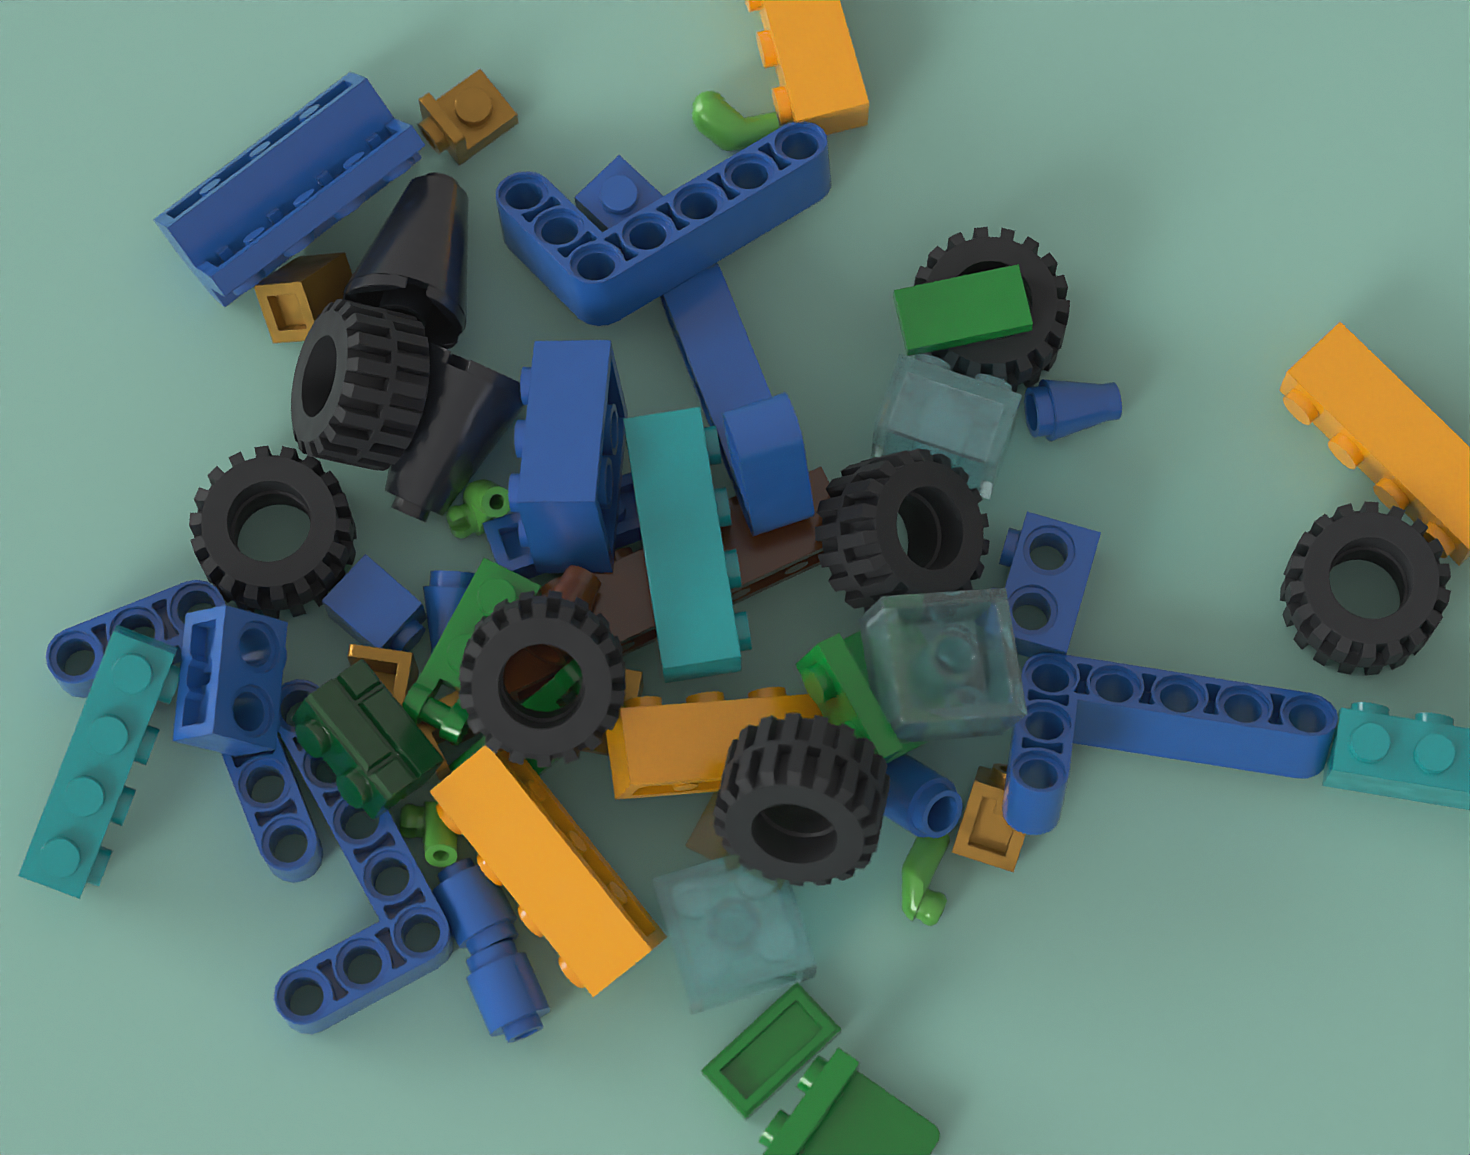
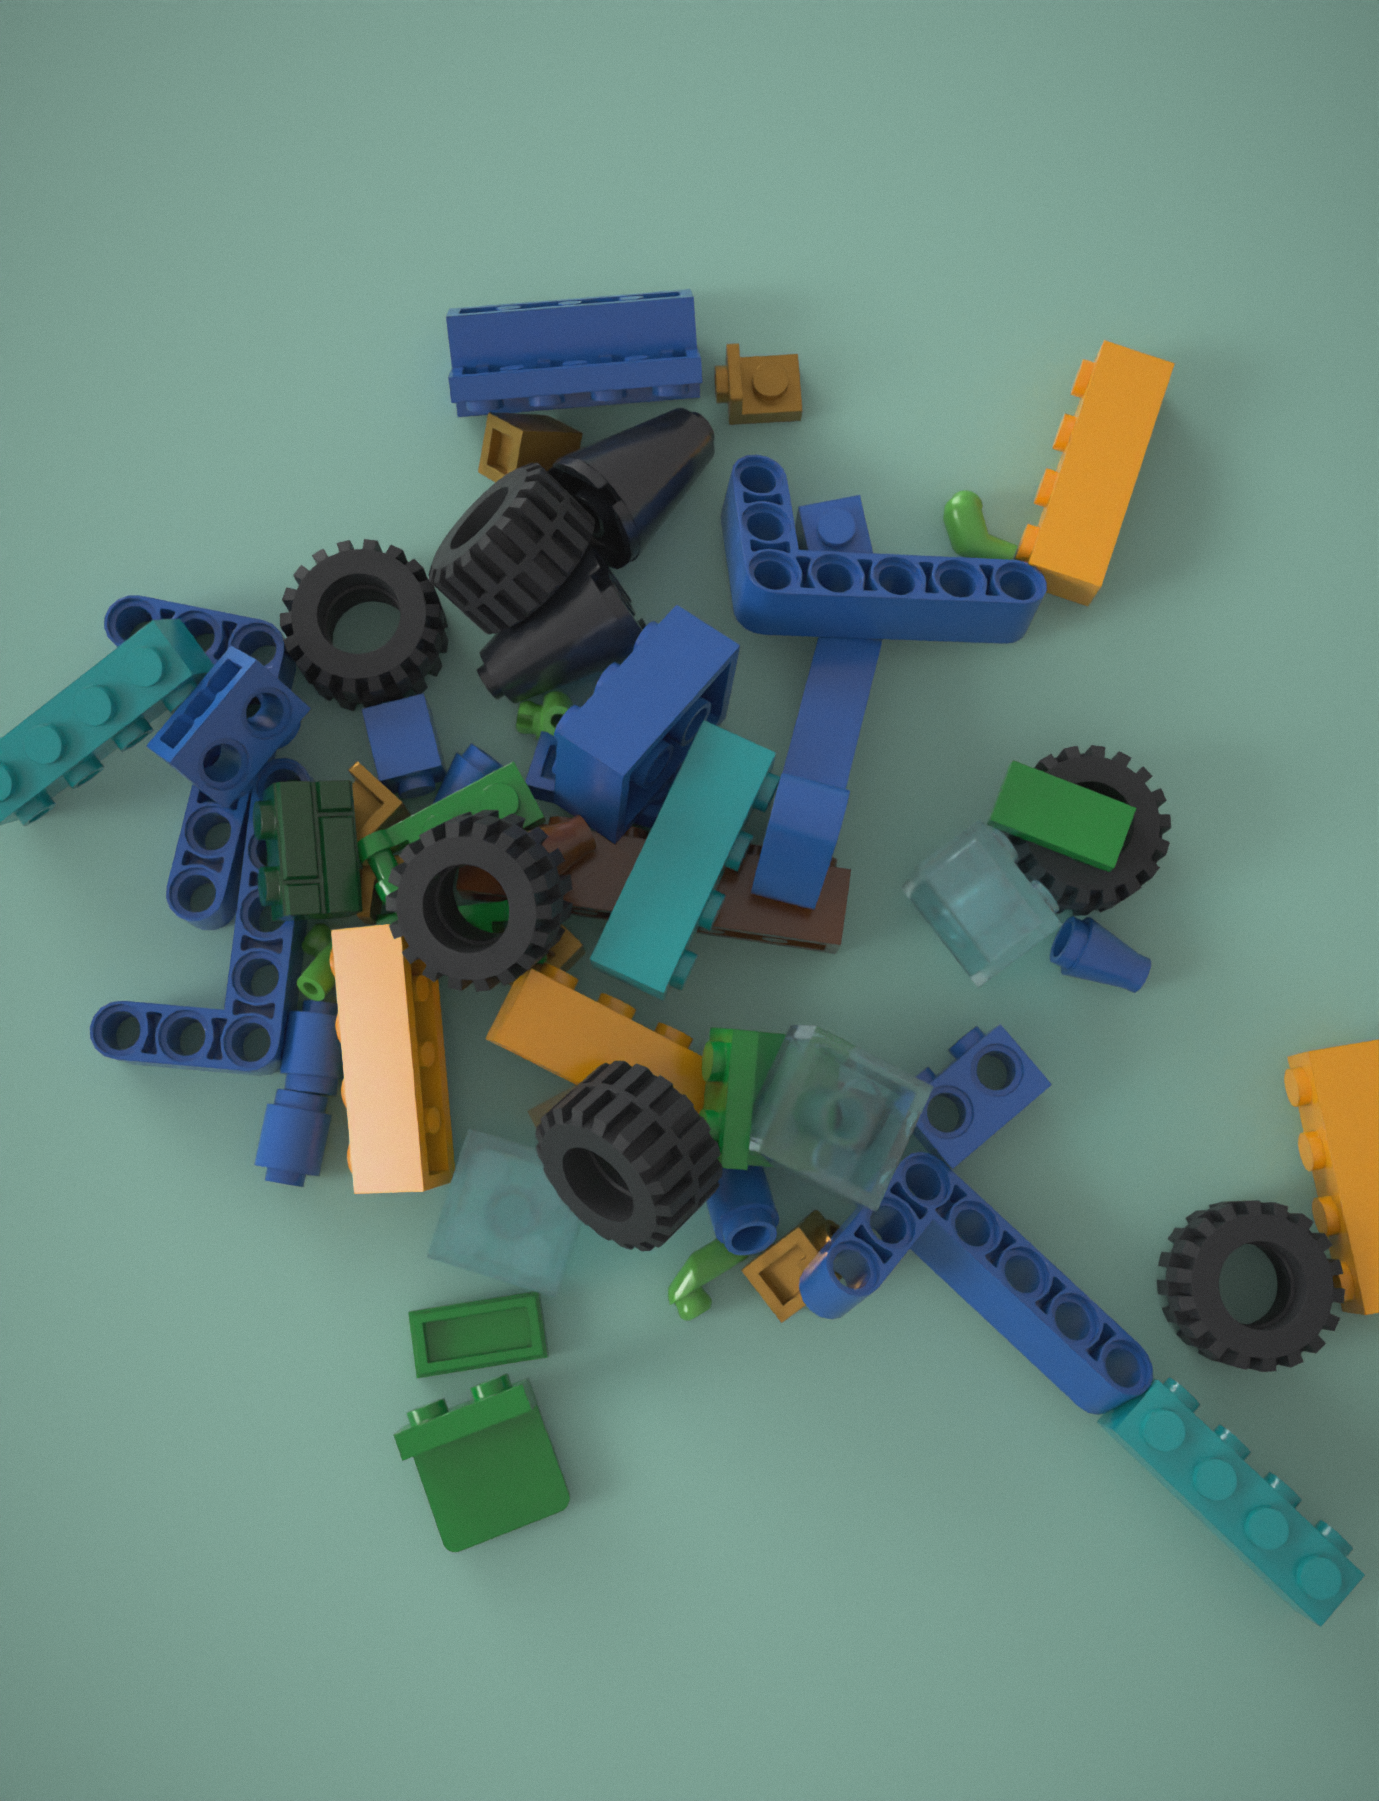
camera: 30 degrees right, 5 degrees up
black tyre [815,449,990,617] -> none

